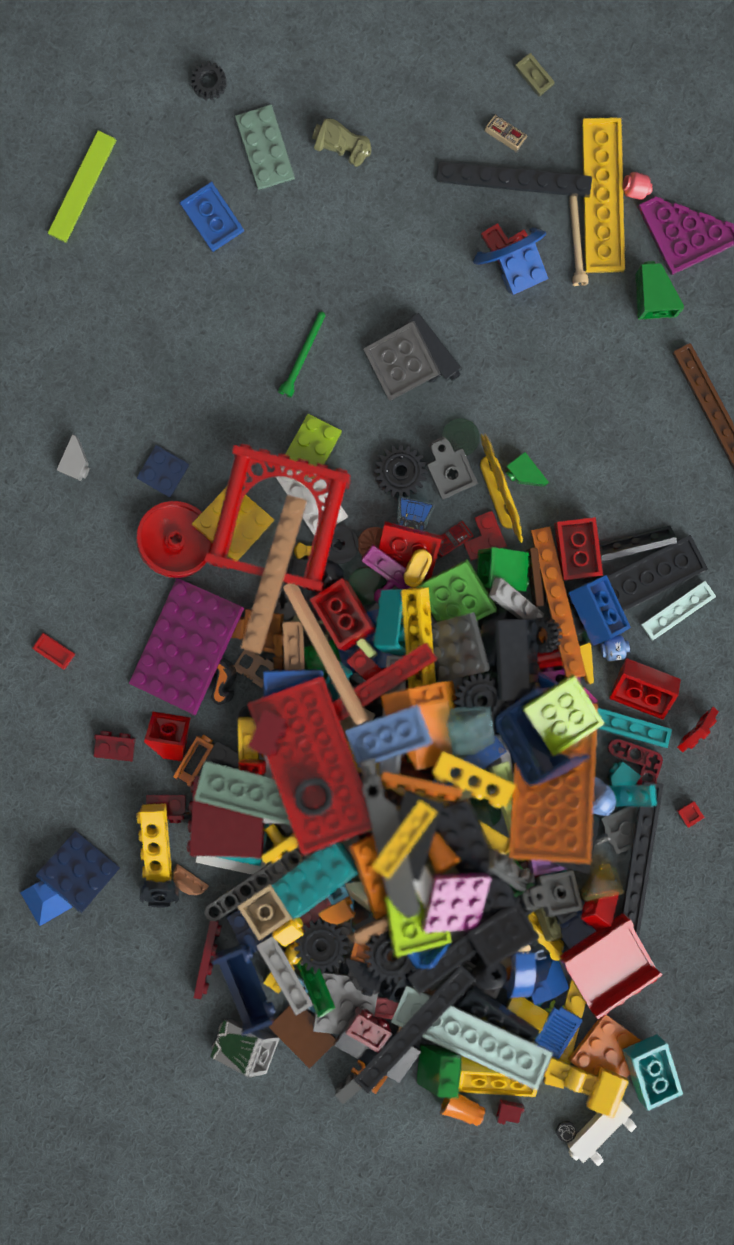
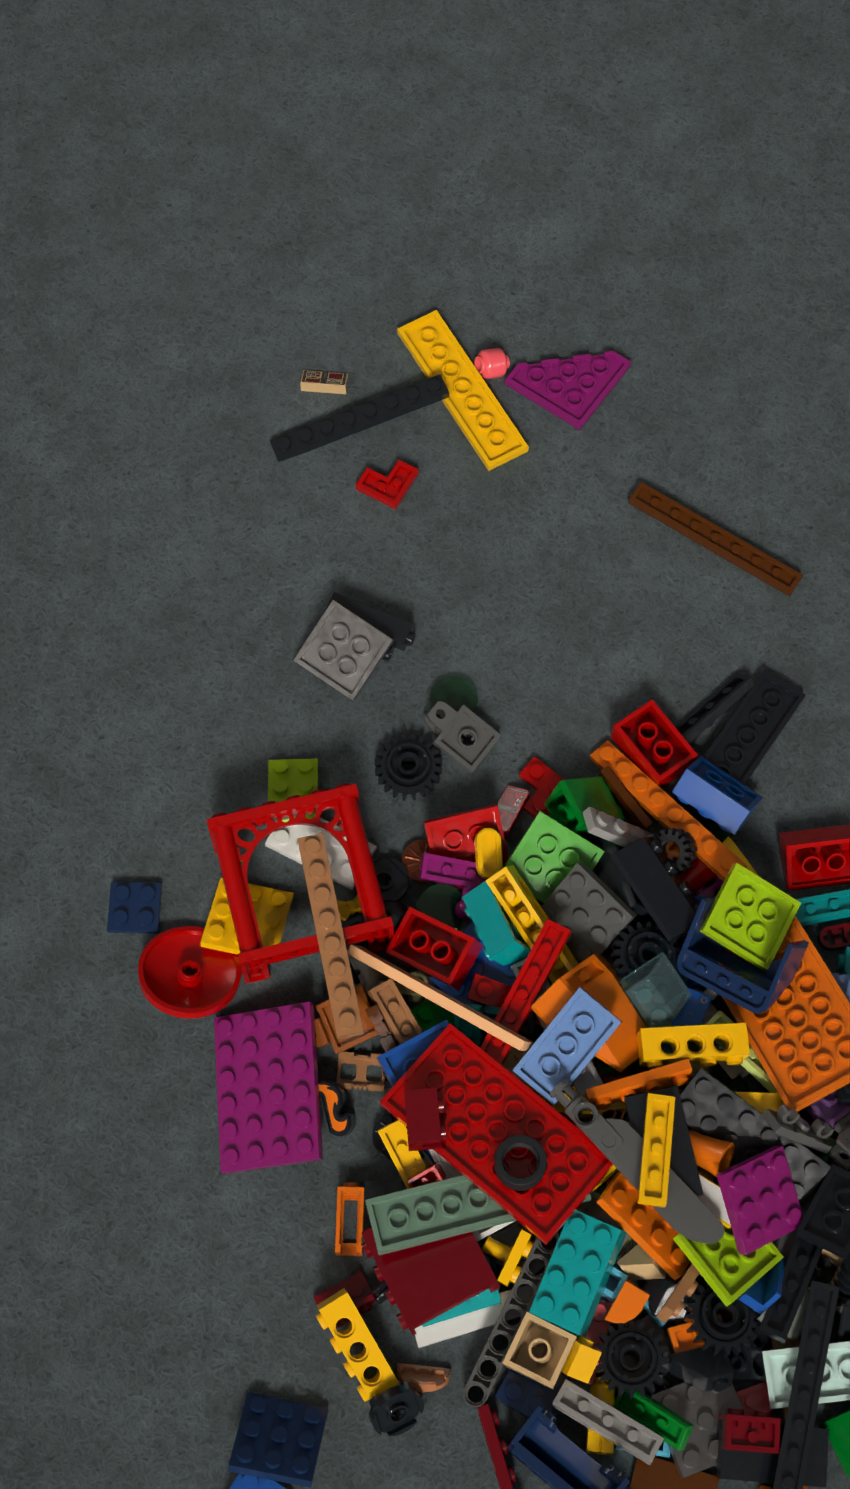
camera: 25 degrees left, 20 degrees down
red tile [32,632,75,670] -> none
light grey slope [57,435,90,481] -> none
dark red bracket [94,731,136,762] -> none
red slope [144,712,191,761] -> none
blue plate [180,182,244,252] -> none
sand green plate [235,105,295,190] -> none
green piece [278,311,325,398] -> none
olive animal [312,118,371,167] -> none
yellowish green tile [357,638,378,659] -> none
torso [397,496,435,531] -> none
blue piece [473,228,548,295] -> none
yellow plant [480,434,523,543] -> none
green slope [505,452,549,487] -> none
olive plate [515,53,555,97] -> none
tan piece [569,196,588,286] -> none
medium blue head [600,635,630,662] -> none
green slope [635,261,684,319] -> none
light aqua plate [641,581,716,641] -> none

